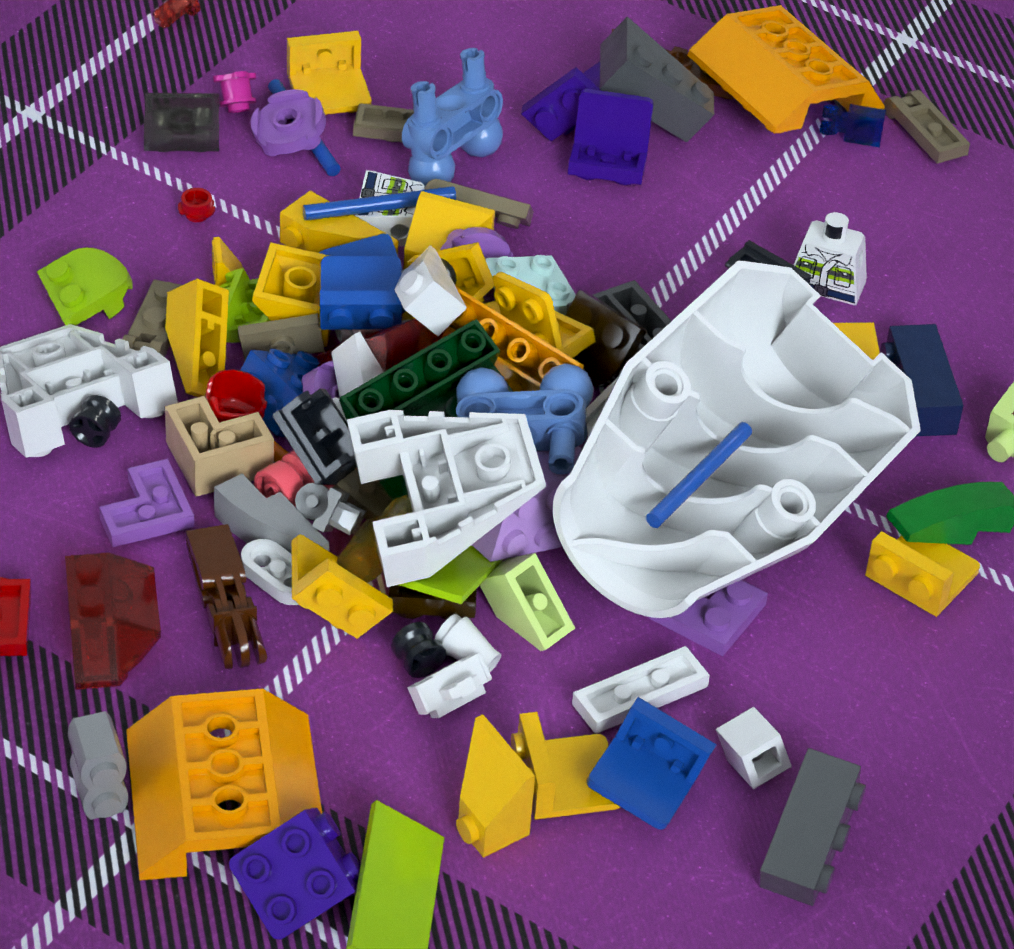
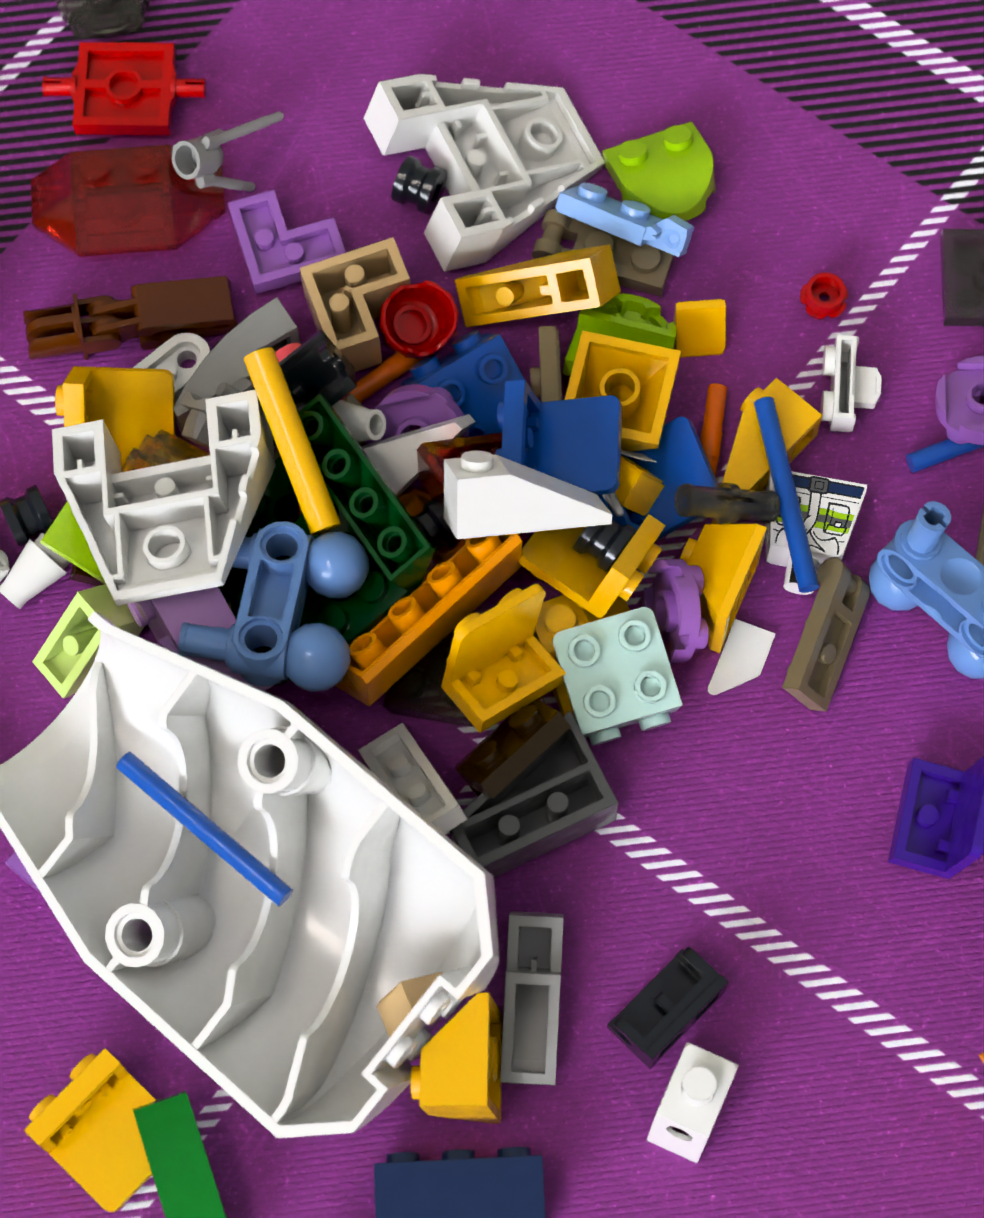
camera: 100 degrees right, 25 degrees up
none -> light grey plant [172,111,284,192]
none -> yellow piece [243,347,341,536]
none -> tan slope [377,972,444,1038]
none -> light blue hinge [555,183,694,257]
none -> clear smoke pin [675,483,780,524]
none -> white piece [820,335,882,432]

